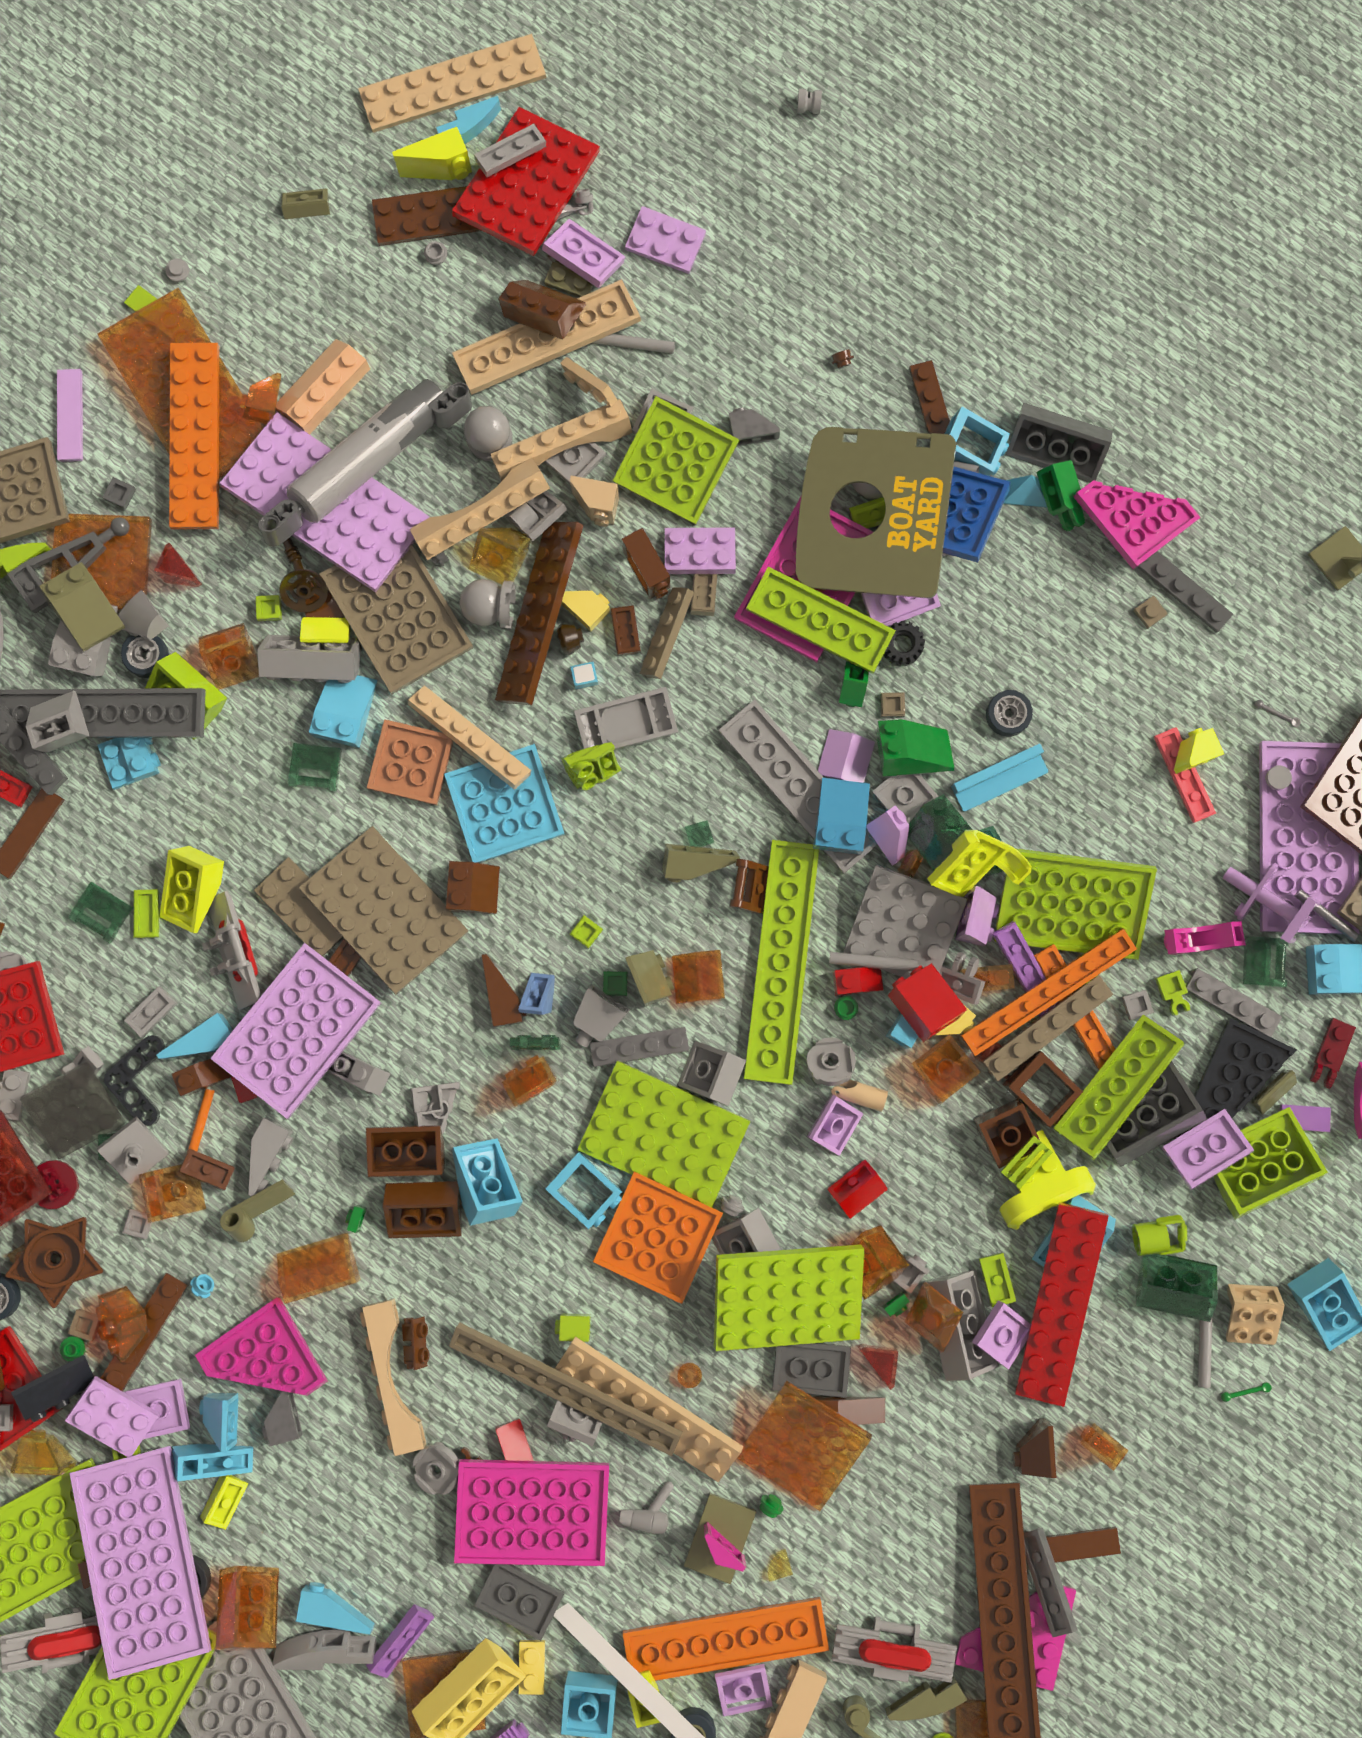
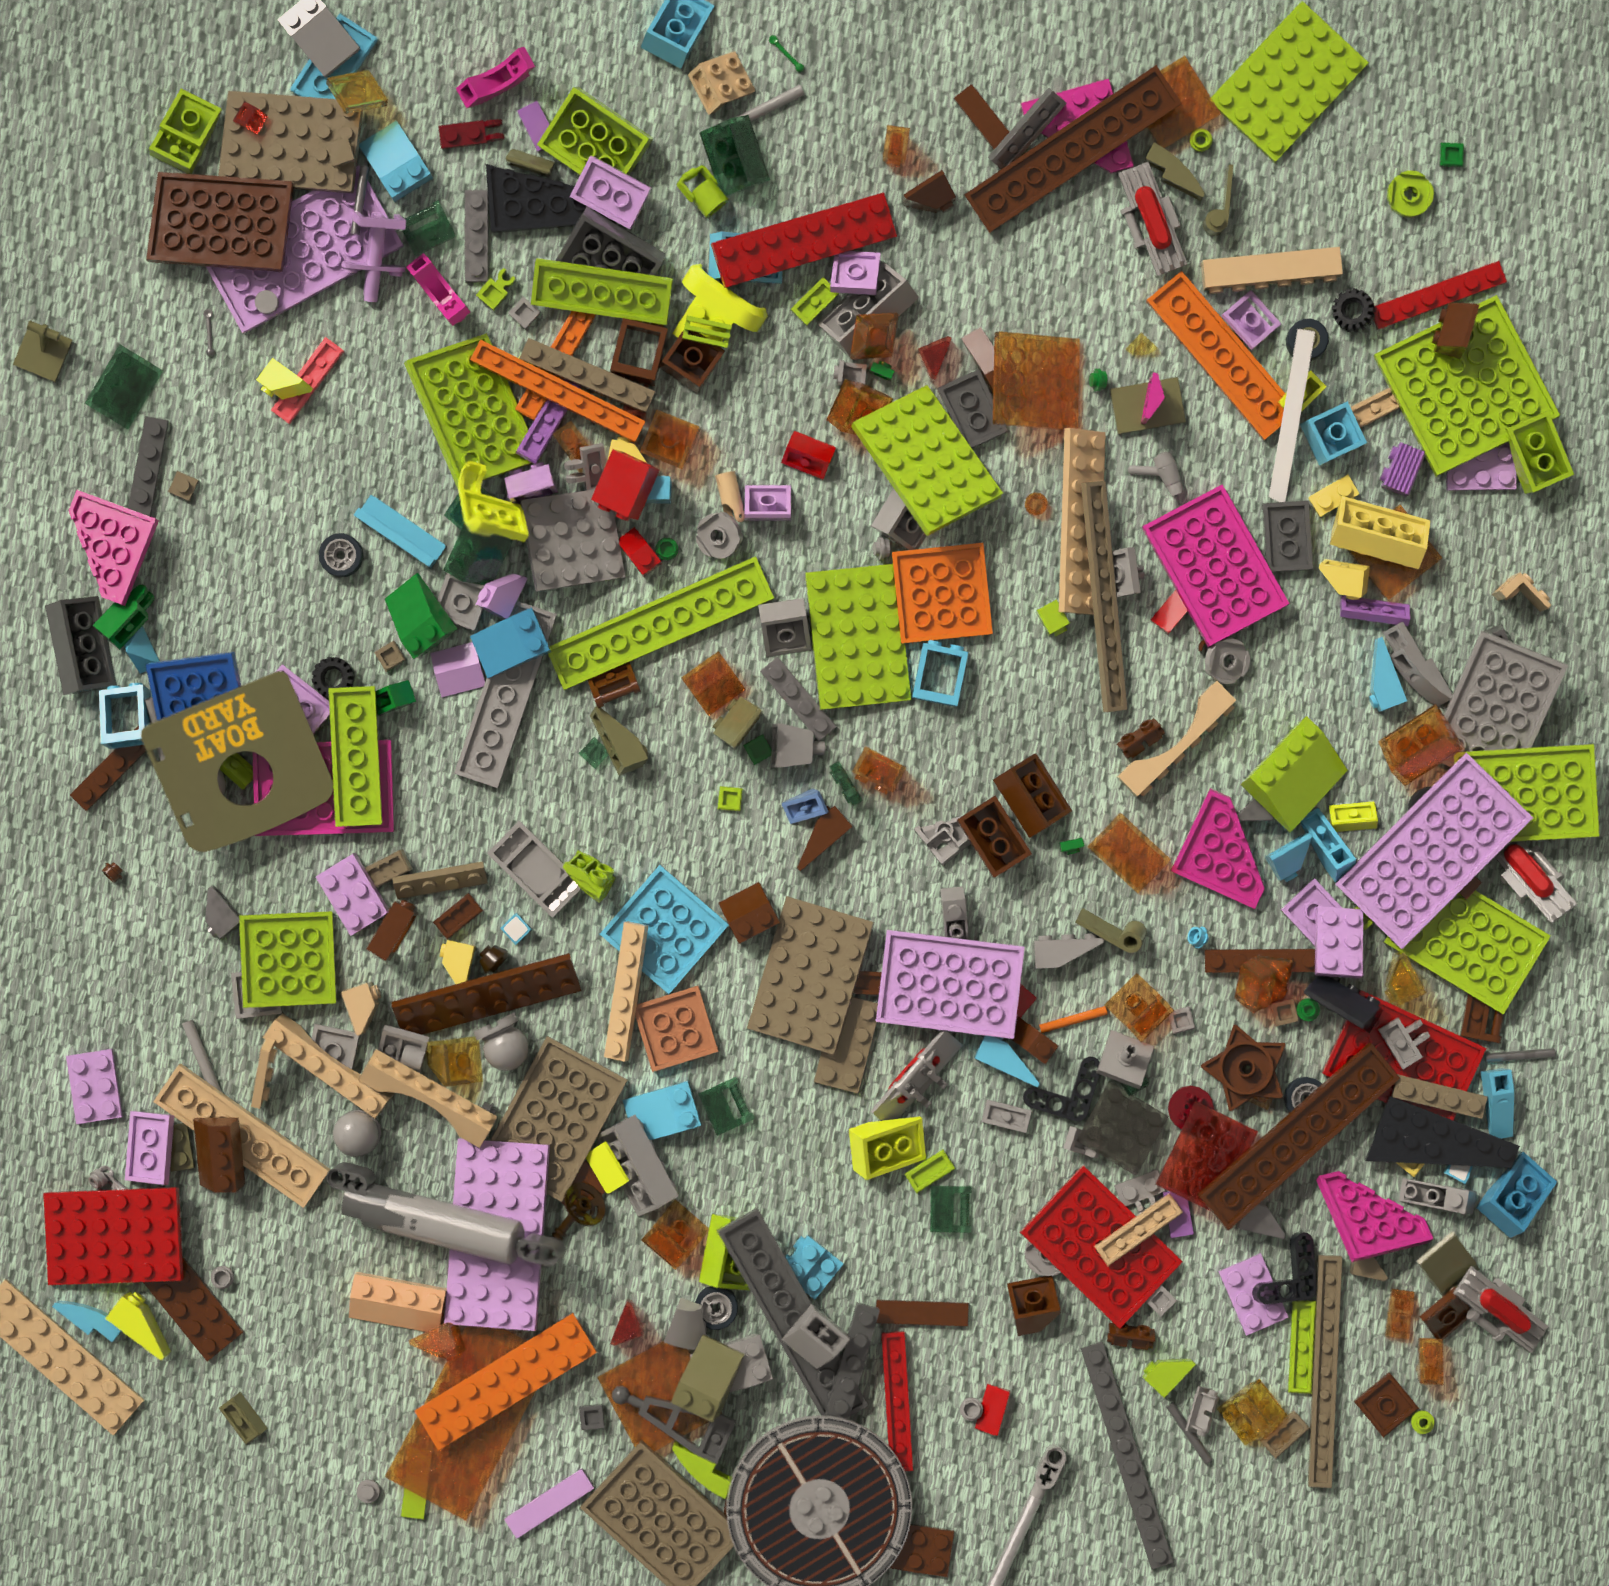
camera: 125 degrees left, 5 degrees up
reddish brown plate [179,1149,235,1191] -> none
lime plate [256,595,282,622] -> none
medium azure slope [452,1138,523,1226] -> none
light grey plate [474,124,546,177] -> none
light grey piece [829,952,918,971] -> none
clear orange slope [898,849,923,878] -> none
none -> clear green slope [84,345,163,430]
none -> lime slope [1240,716,1348,833]
none -> light yellow slope [1319,559,1370,600]

